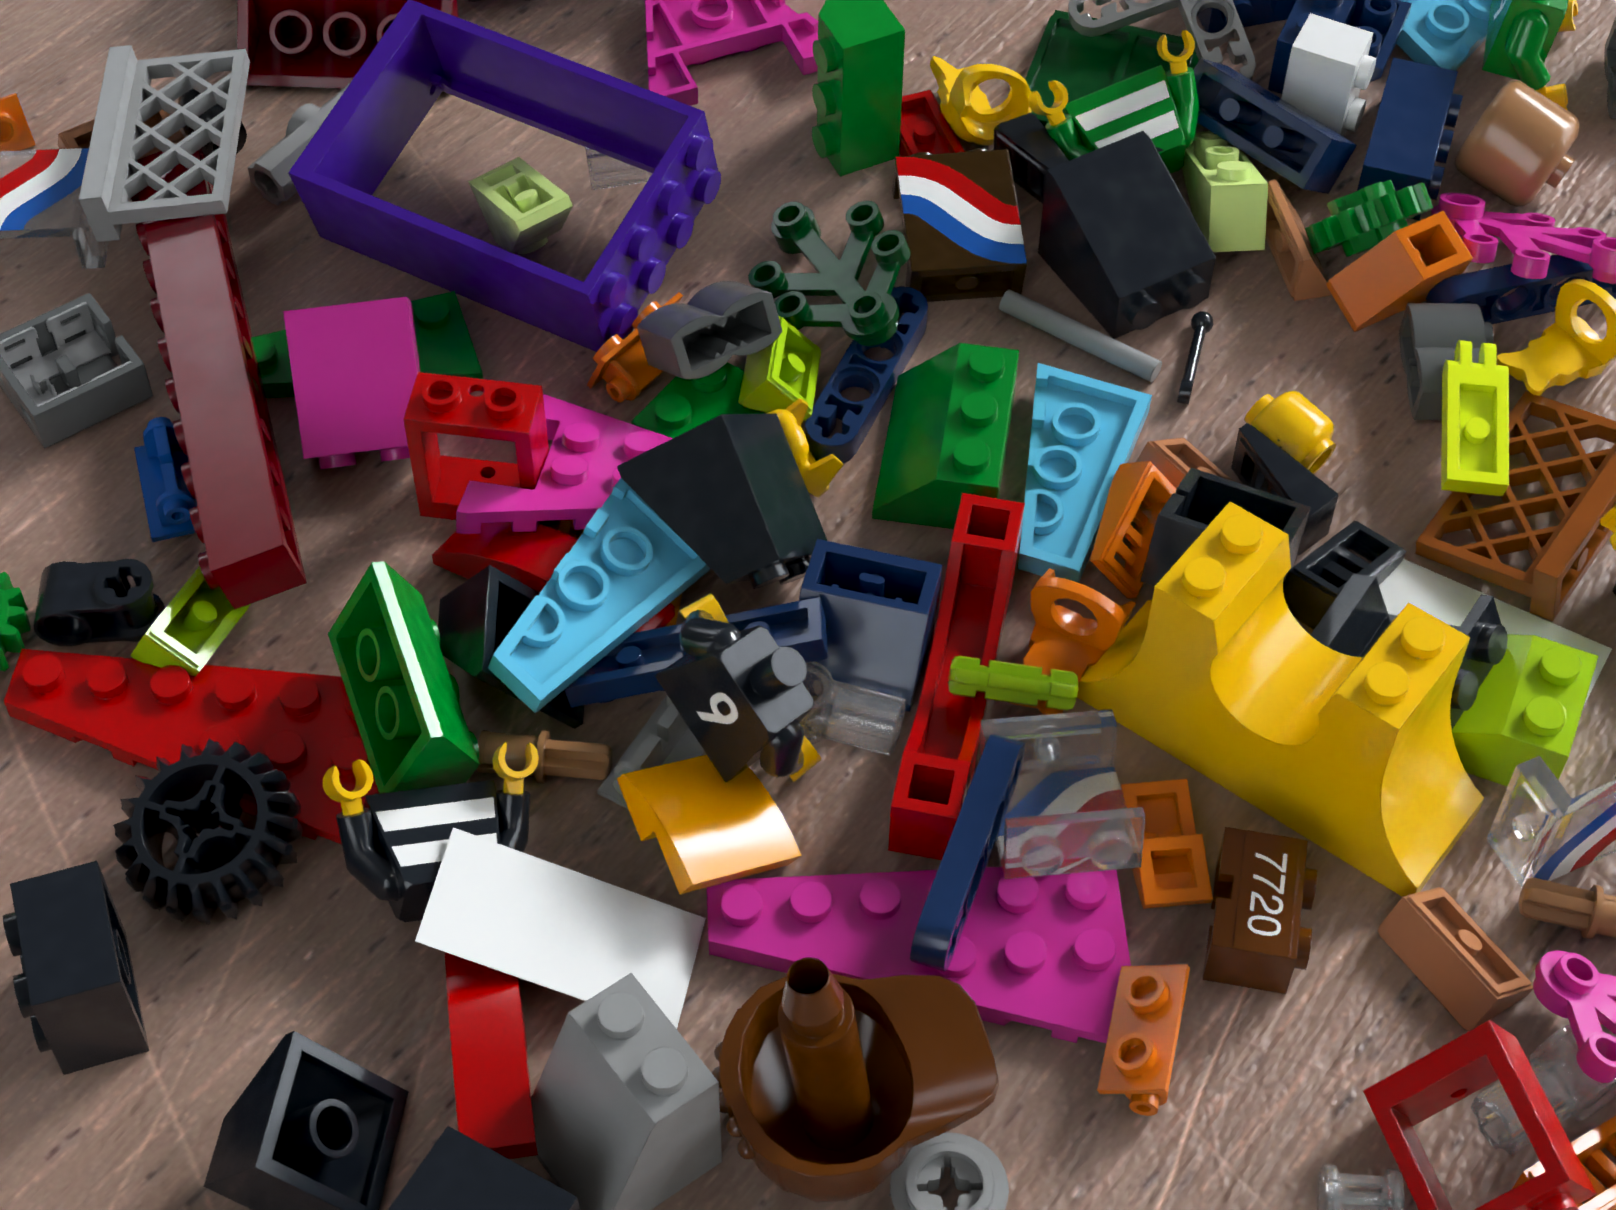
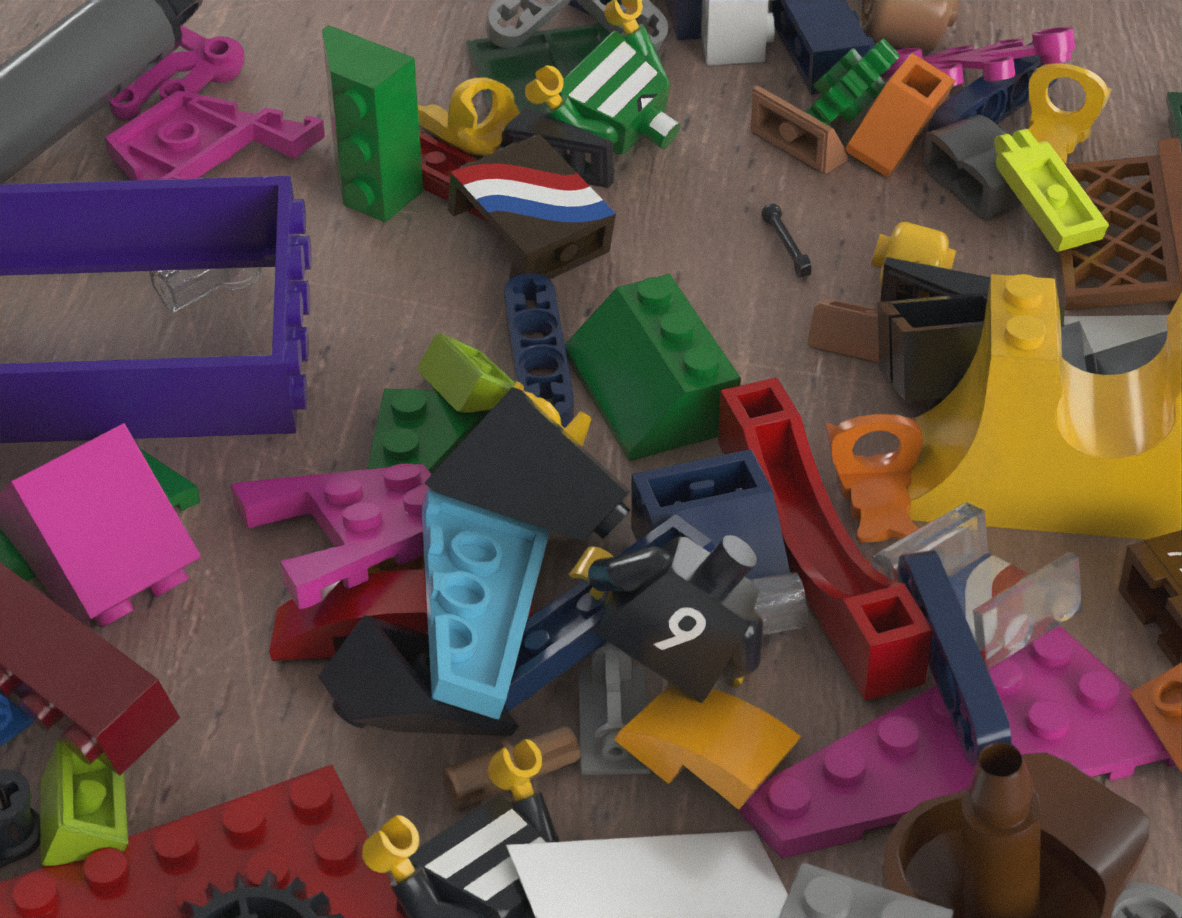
camera: 30 degrees left, 10 degrees down
green slope [328,561,480,794] -> none
red window [403,372,549,525] -> none
yellowish green slope [469,157,573,254] -> none
orange hinge [587,292,683,403] -> none
dark grey brick [637,281,782,379] -> none
dark green plant [748,201,911,346] -> none
lime axle [948,656,1078,711] -> none
light grey bar [999,289,1162,383] -> none
medium azure wing [1018,363,1152,583] -> none
black slope [1038,131,1216,339] -> none
orange slope [1090,461,1176,598] -> none
orange slope [1118,779,1213,909] -> none
yellowish green slope [1182,131,1268,252] -> none
dark blue brick [1194,58,1357,194] -> none

